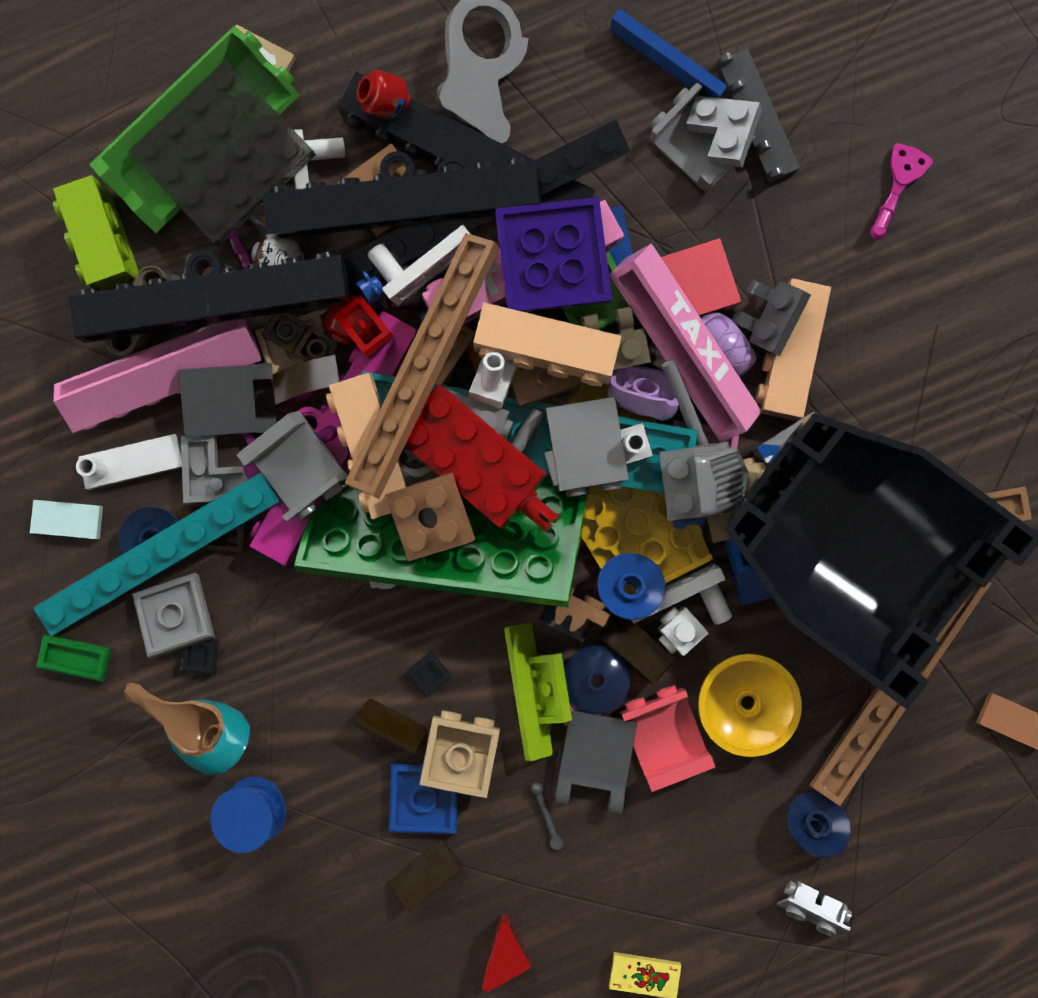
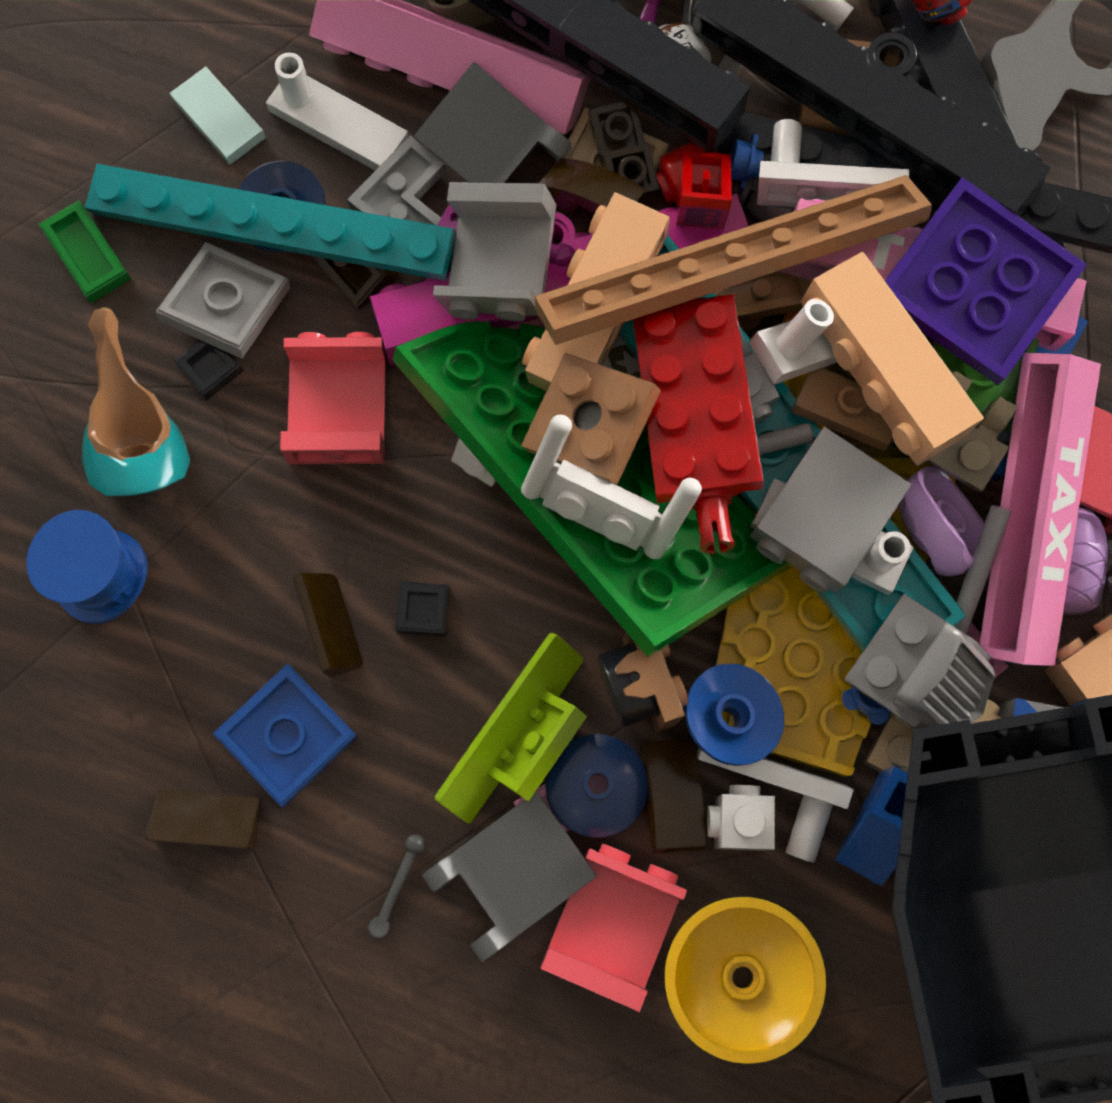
camera: 40 degrees right, 10 degrees down
tan plate [420,710,500,798] -> none
red slope [482,915,531,992] -> none
none -> coral panel [280,332,386,464]
none -> white plate [521,415,702,559]

